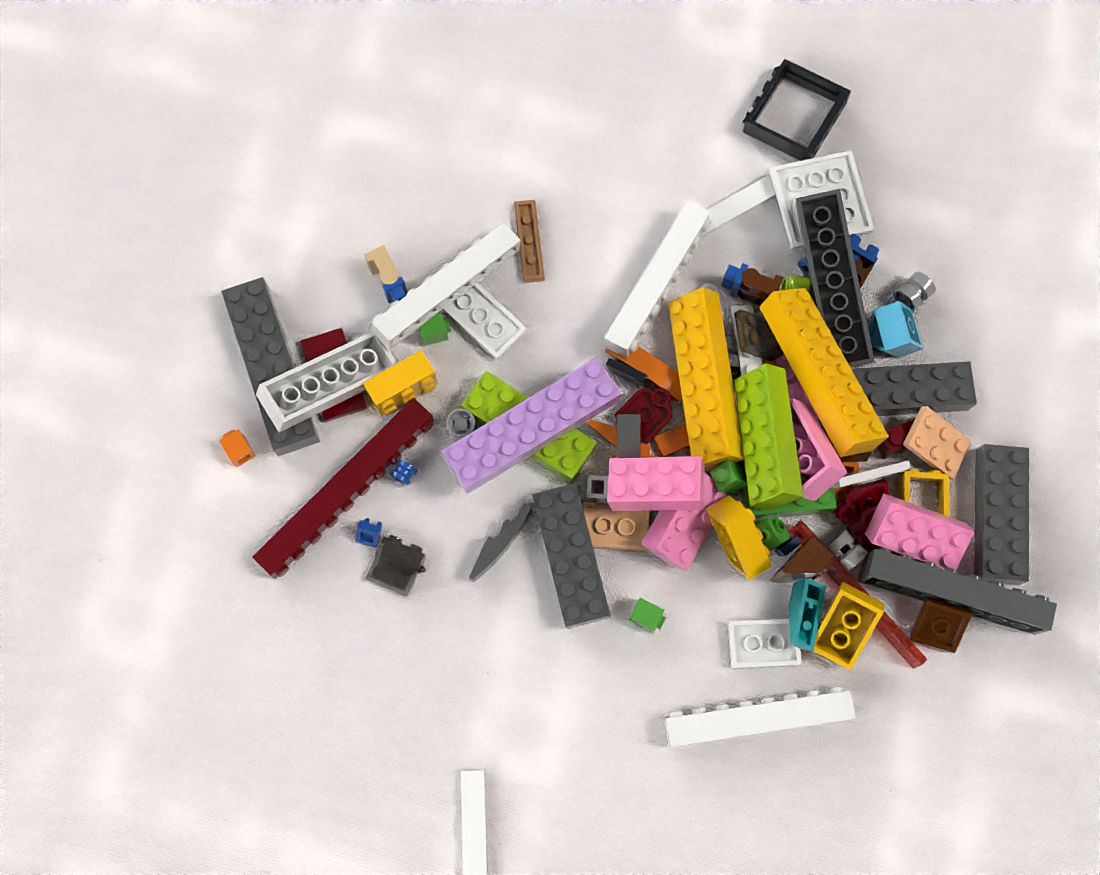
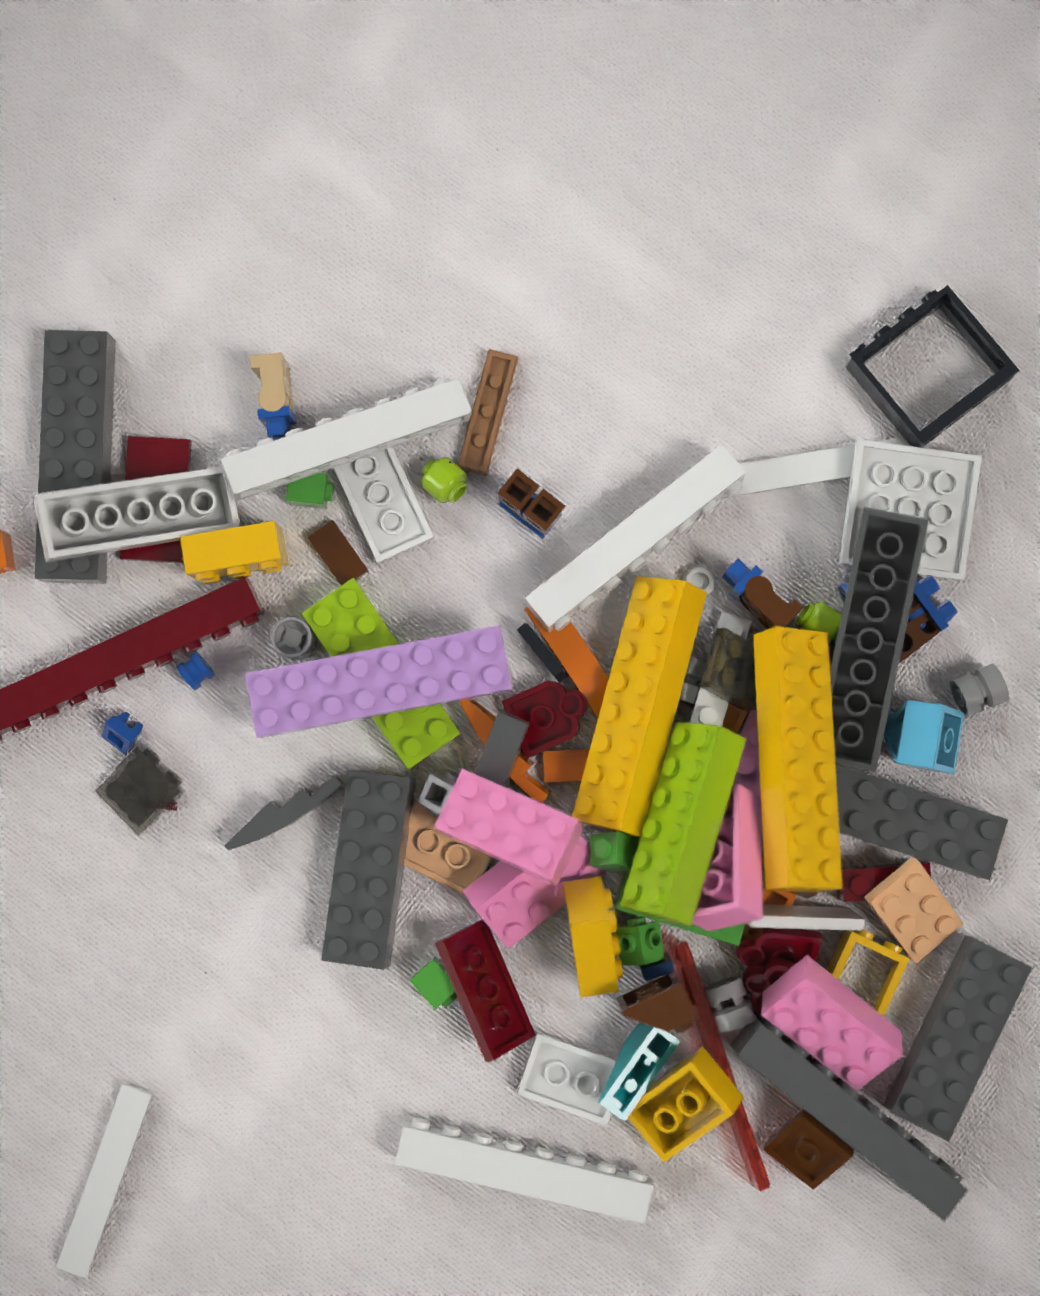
camera: 25 degrees right, 10 degrees up
none -> reddish brown tile [307,520,369,586]
none -> lime head [422,457,468,503]
none -> dark red plate [435,919,536,1063]
none -> reddish brown hips [497,468,566,540]

